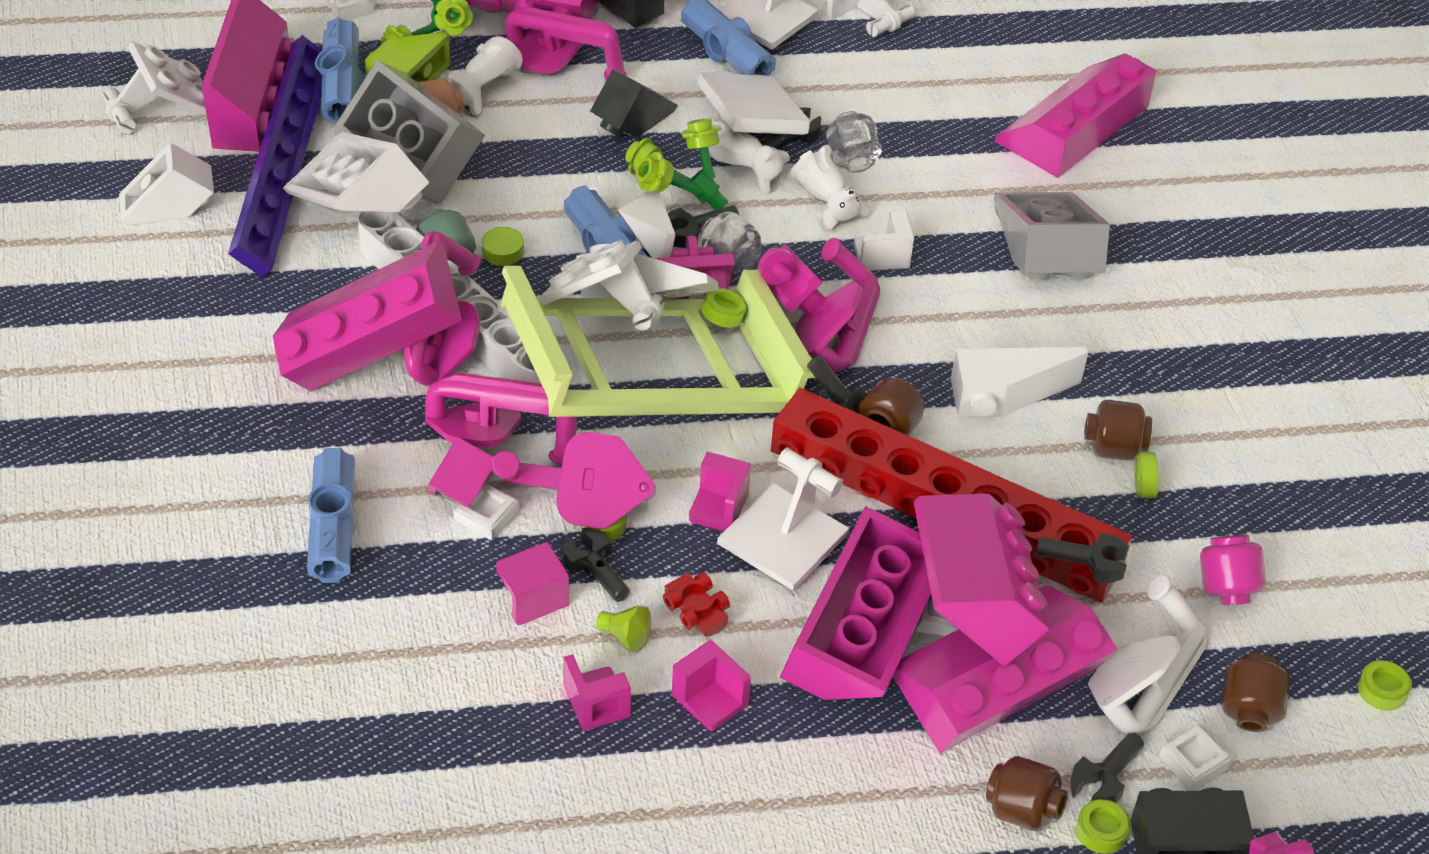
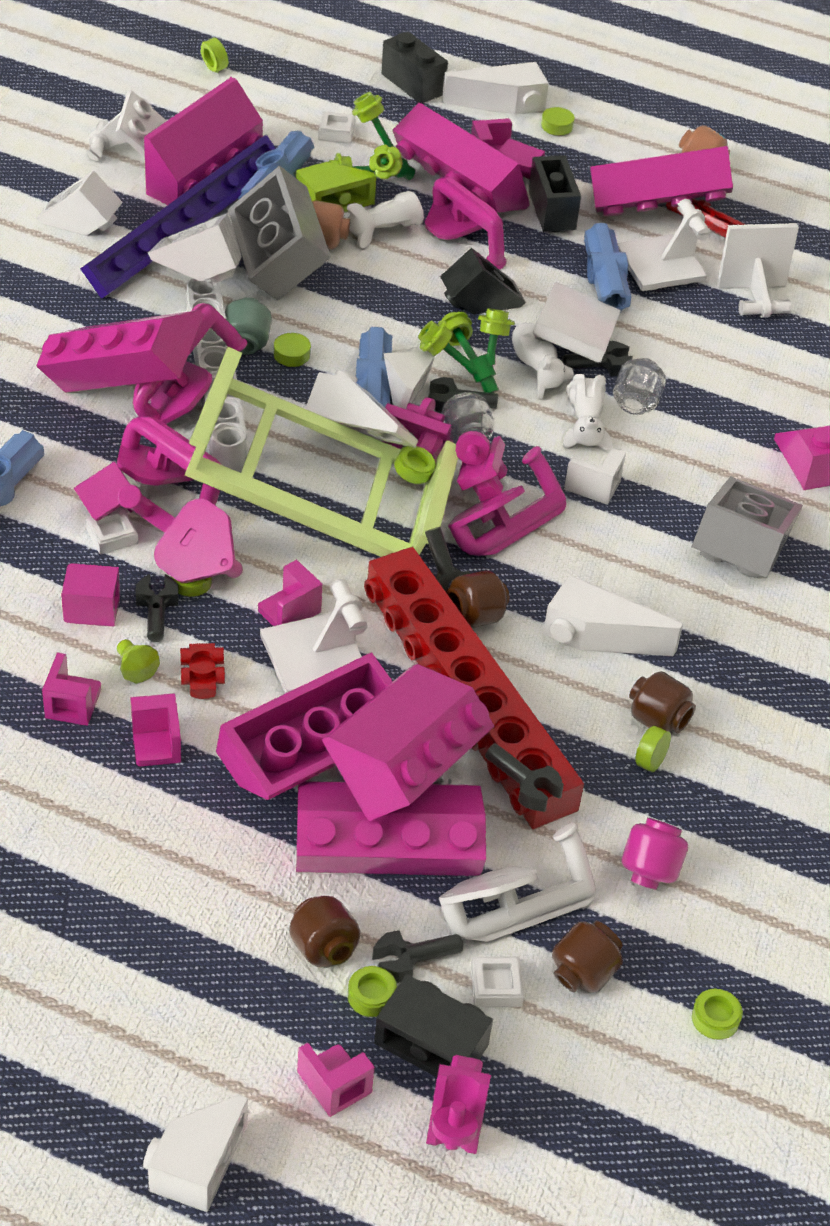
camera: 30 degrees right, 0 degrees up
white plate [540,240,665,331] -> none

